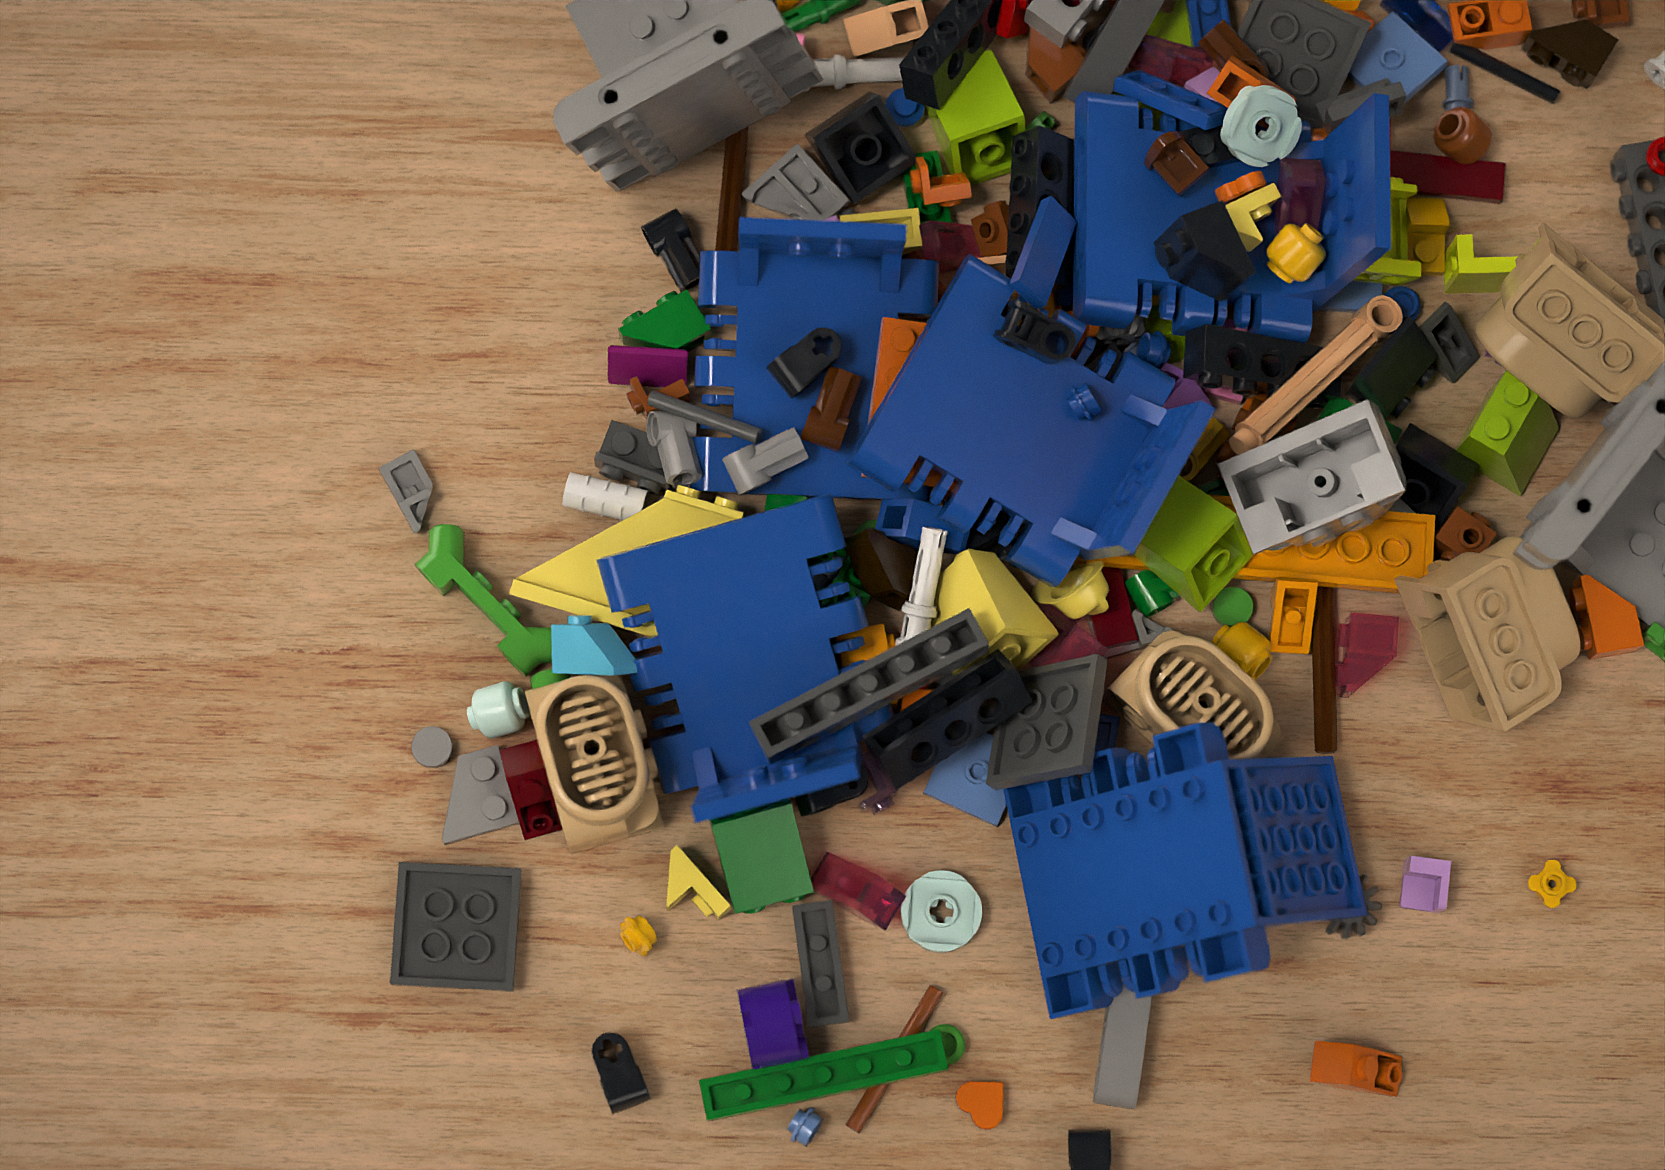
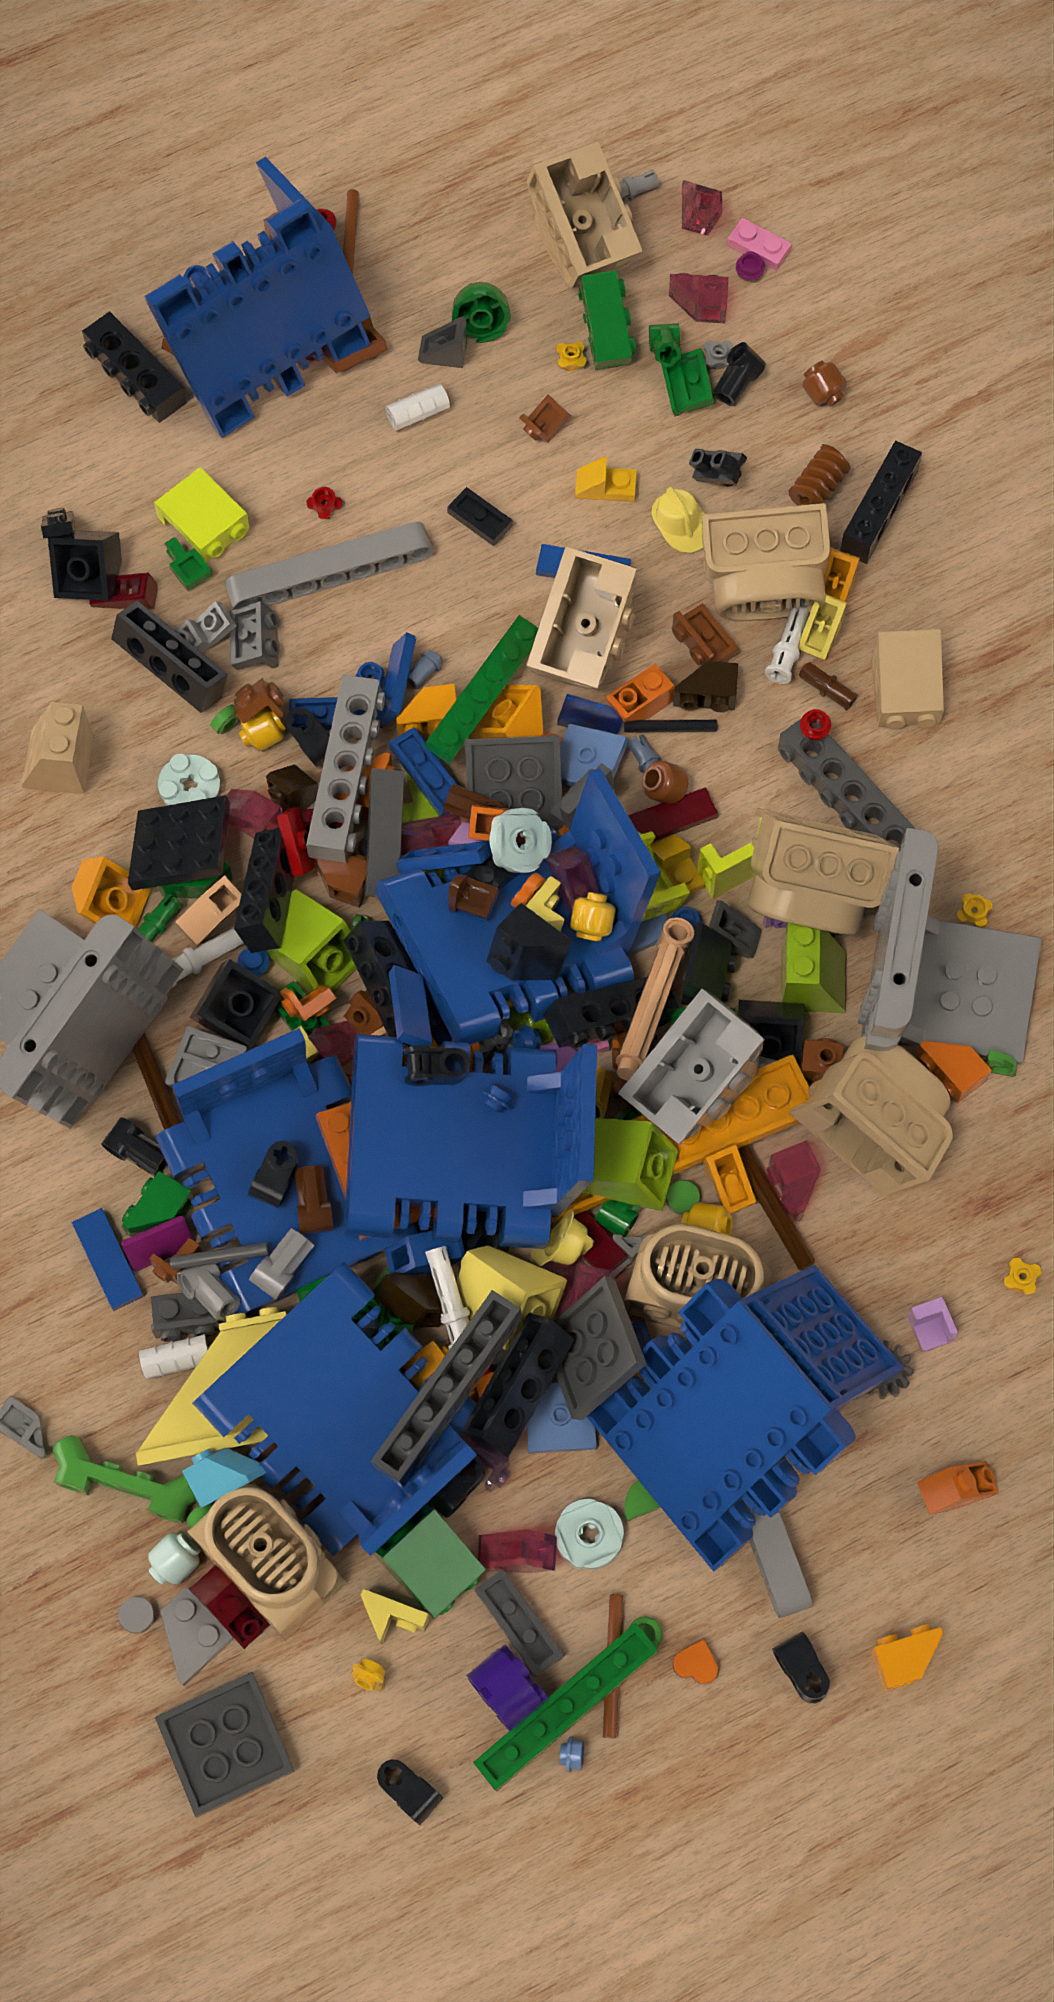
camera: 20 degrees left, 10 degrees down
none -> blue tile [72,1208,144,1311]
none -> bright green tile [624,1480,659,1522]

